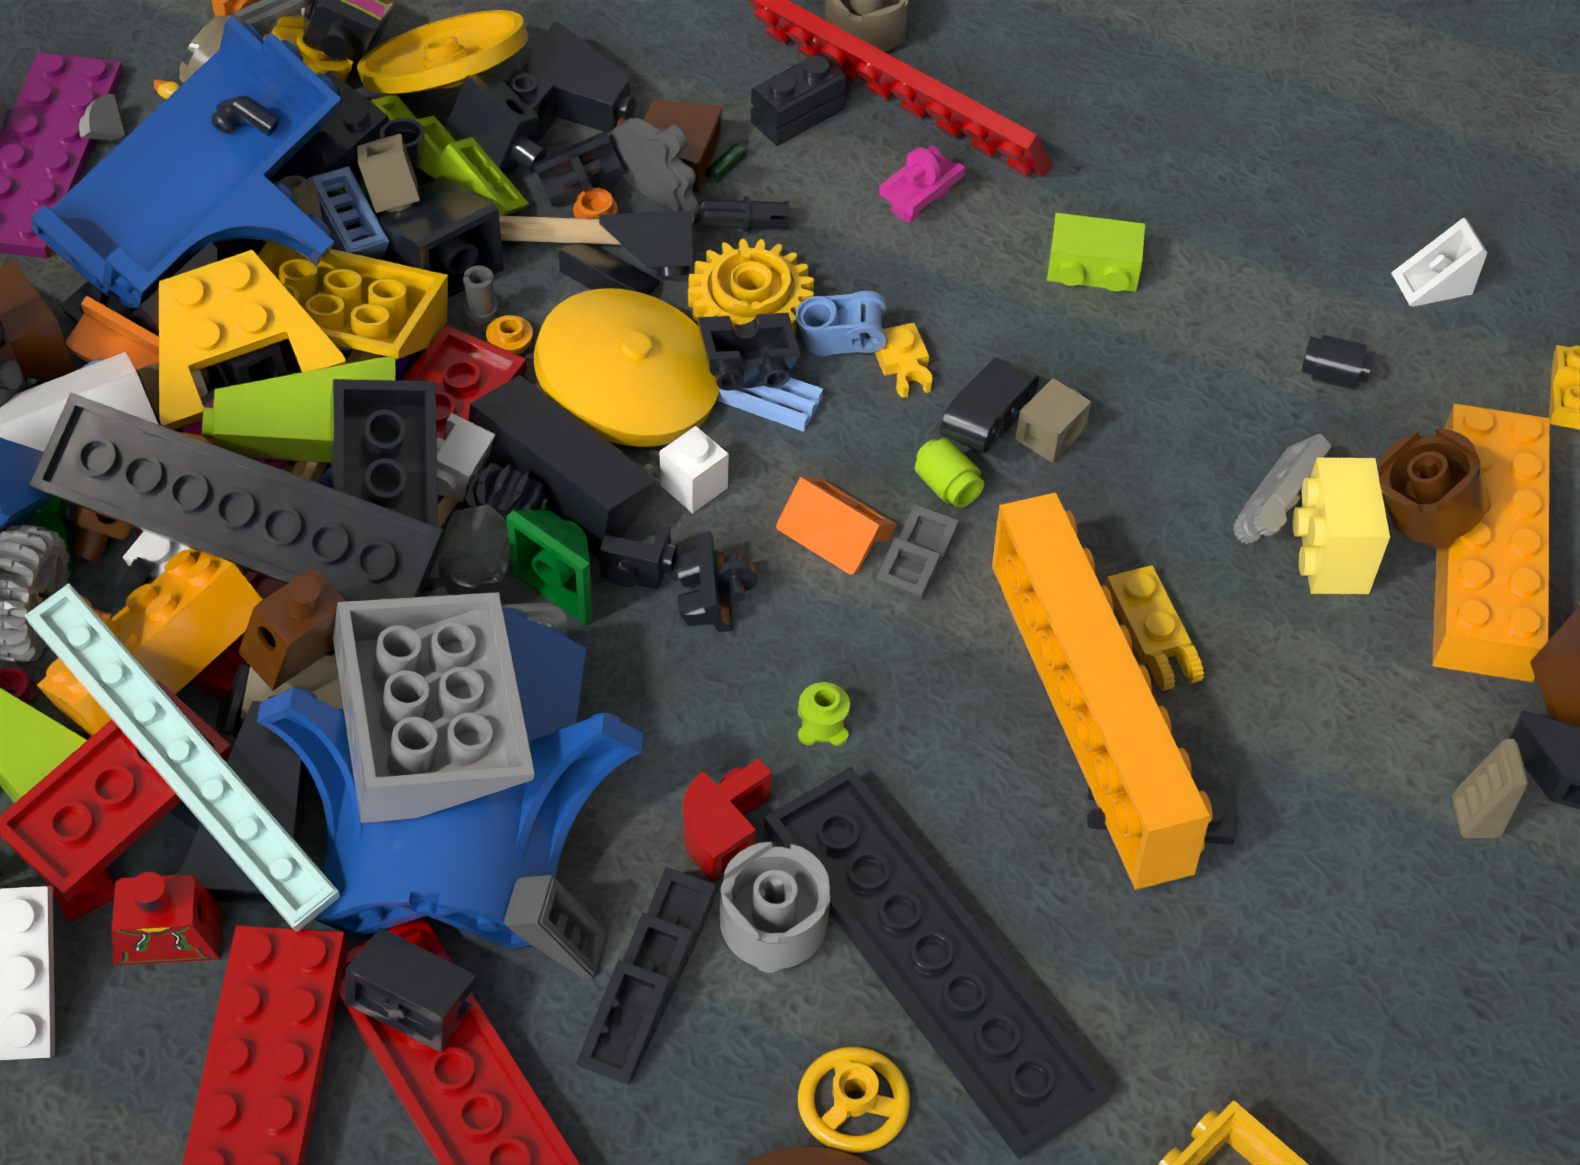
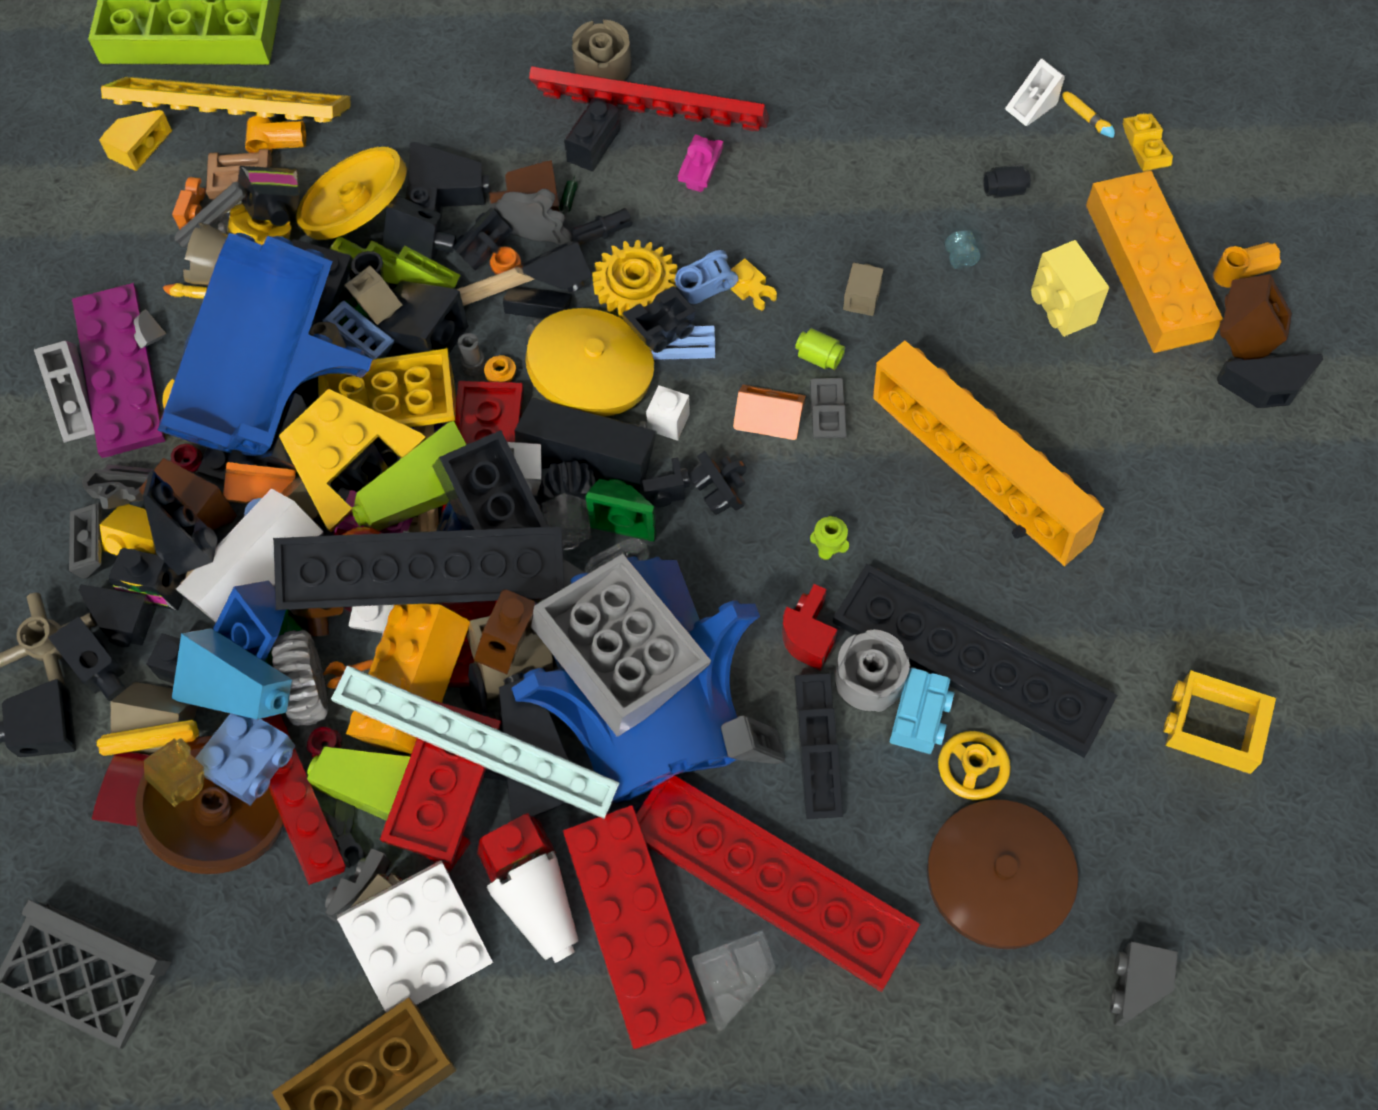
camera: 20 degrees left, 10 degrees up
black tile [110,557,155,619] -> none
black arm [211,96,281,137] -> none
black hinge [345,927,476,1052] -> none
black beam [940,357,1039,454] -> none
lime brick [1047,213,1145,292] -> none
yellow hinge [1105,565,1204,691] -> none
light grey hinge [1233,433,1332,544] -> none
reddish brown brick [1379,429,1491,549] -> none
dark tan slope [1452,739,1528,839] -> none
none -> dark red plate [170,444,203,472]
none -> white cone [487,851,578,963]
none -> medium azure brick [889,668,954,754]
none -> clear light blue wheel [944,230,981,269]
none -> yellow piece [1062,91,1115,138]

